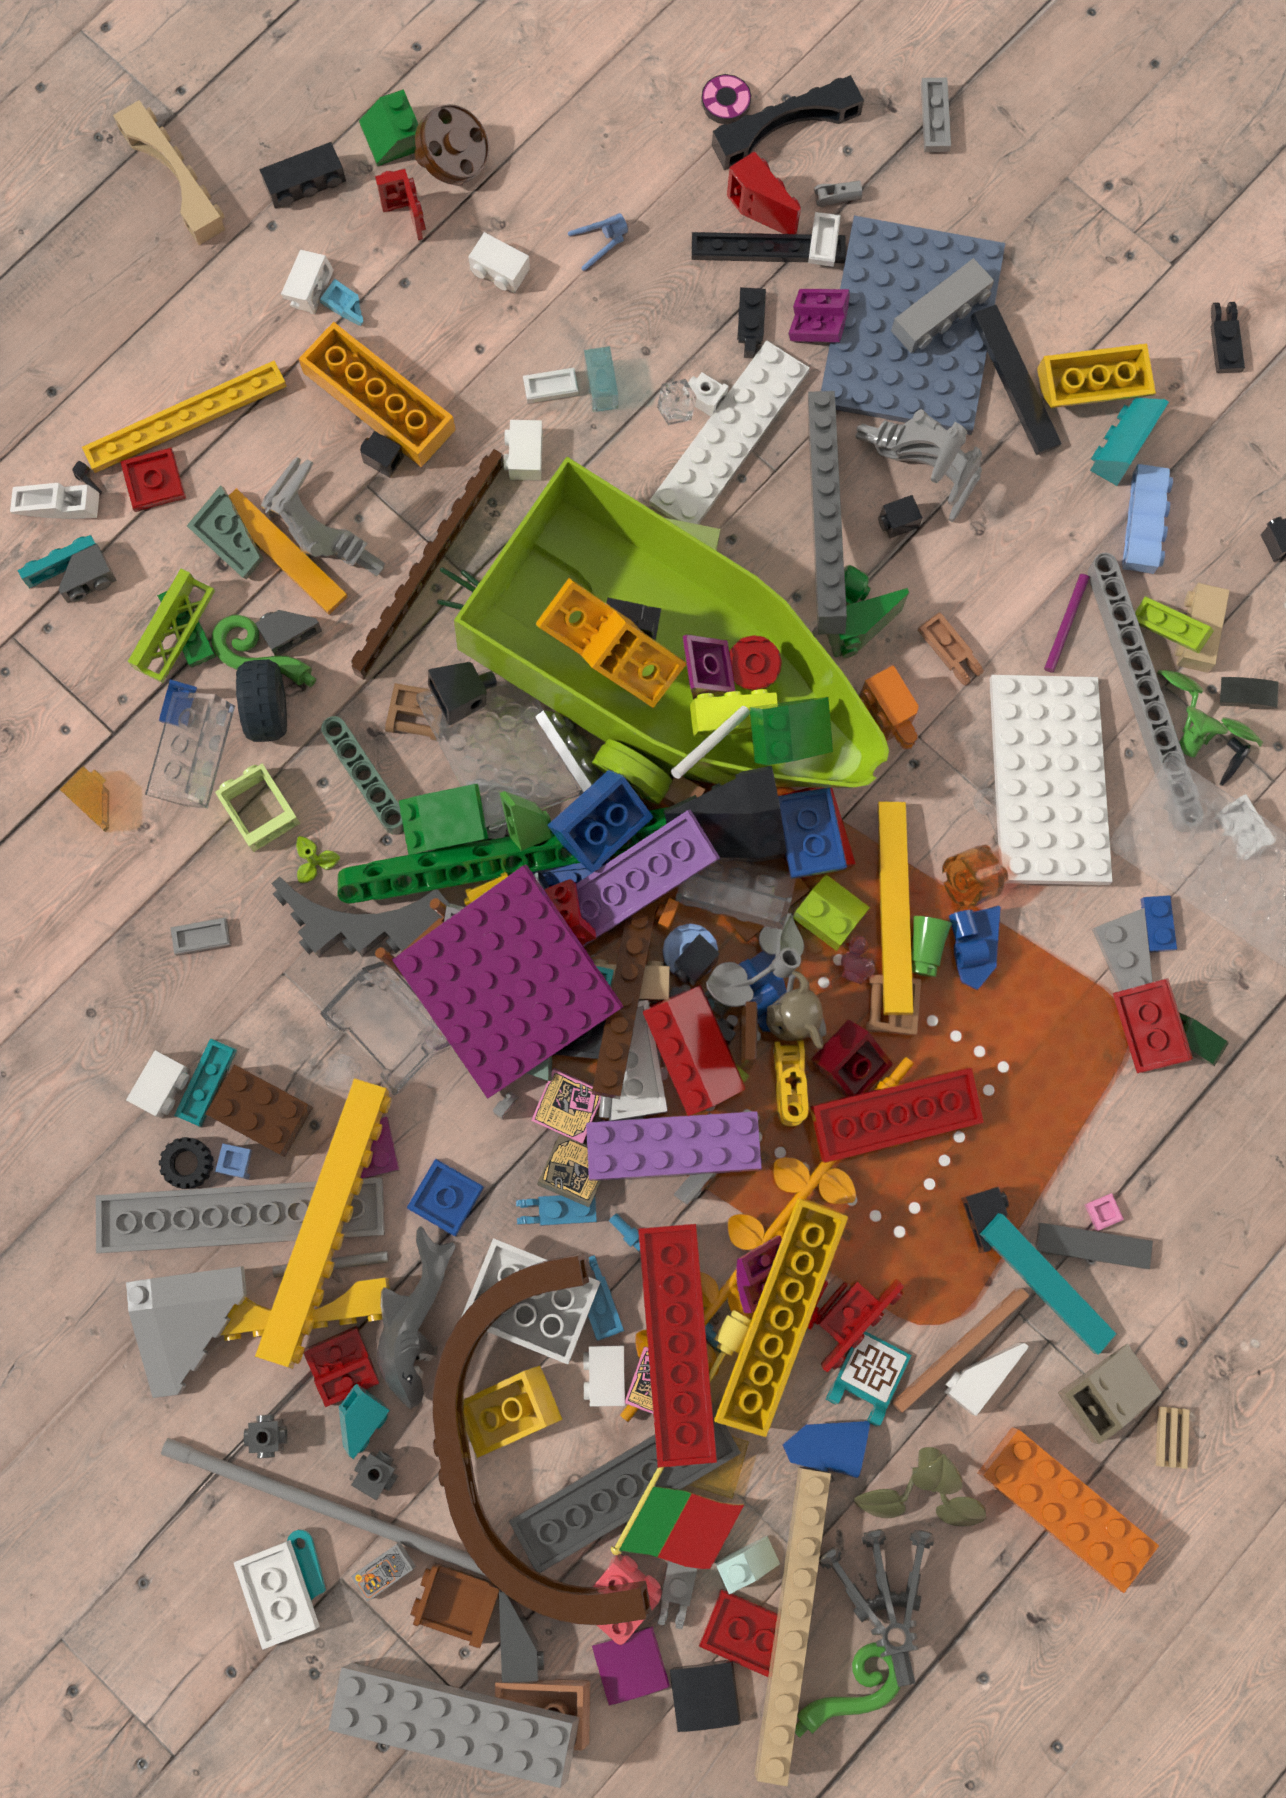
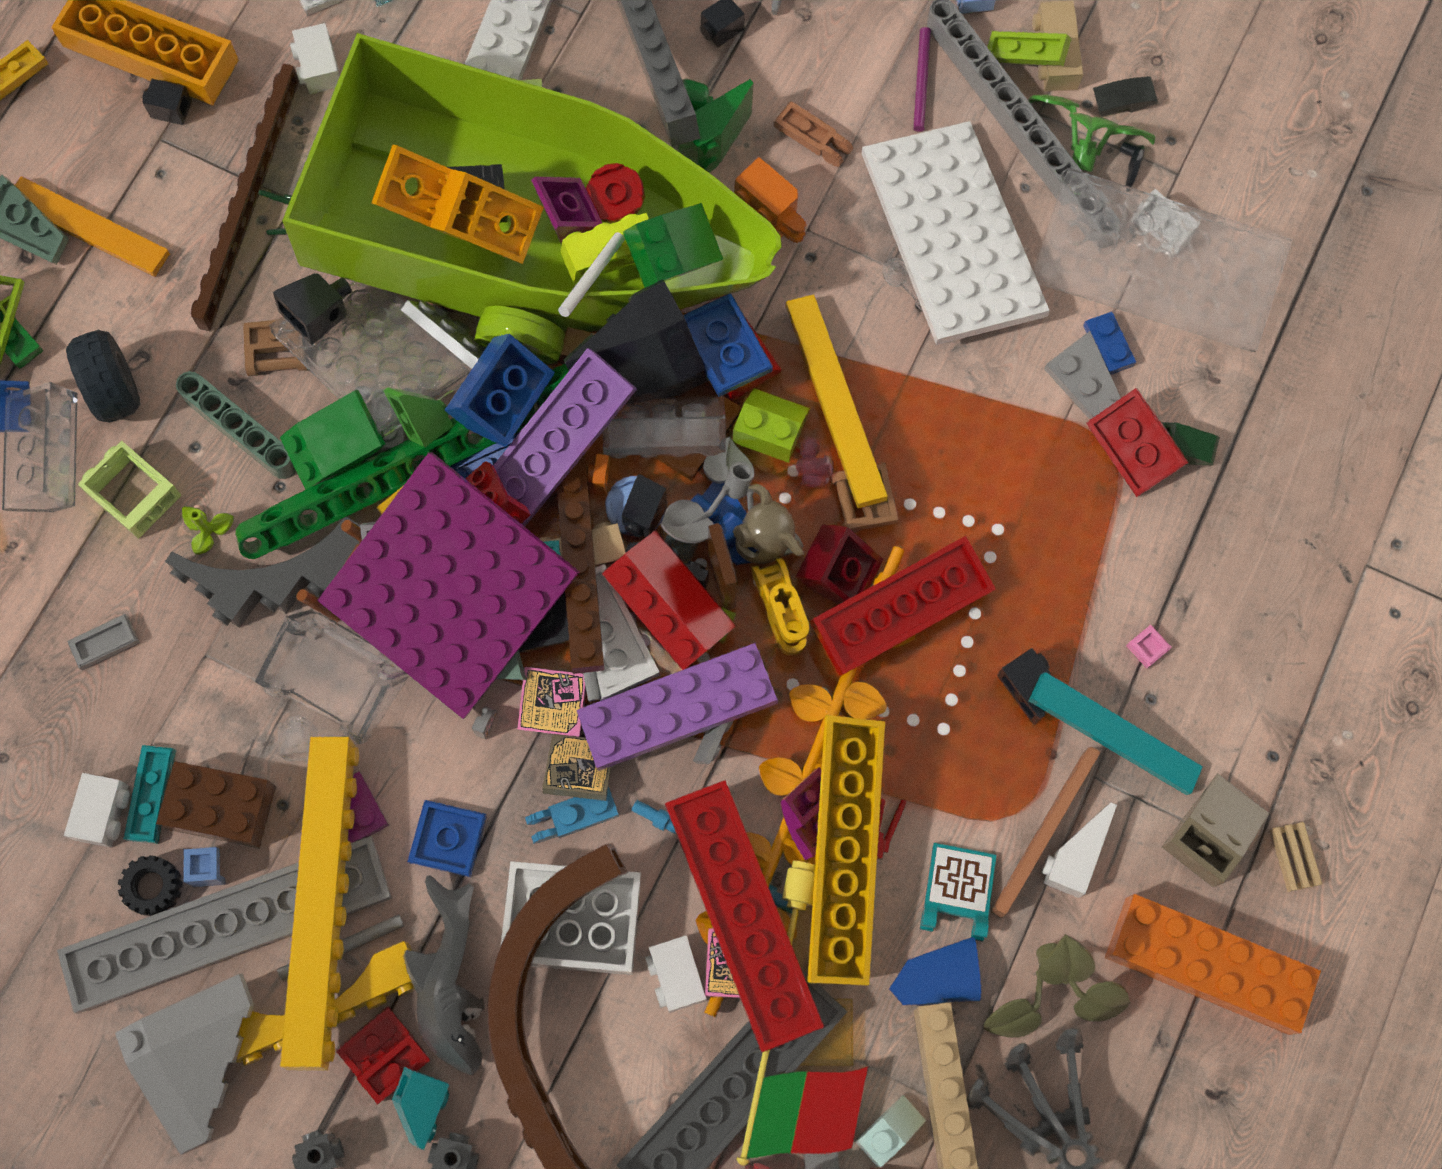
camera: 15 degrees left, 5 degrees down
bright green plant [212,615,316,687] -> none
dark grey slope [255,610,322,656] -> none
light grey piece [261,457,386,576] -> none
yellow slope [464,1365,563,1458] -> none
dark azure hinge [588,1255,624,1341] -> none
red bracket [818,1279,904,1372] -> none
bright green plant [911,916,952,977] -> none
clear orange brick [942,844,1008,908] -> none
blue panel [949,906,1001,990] -> none
dark grey tile [1035,1223,1153,1270] -> none

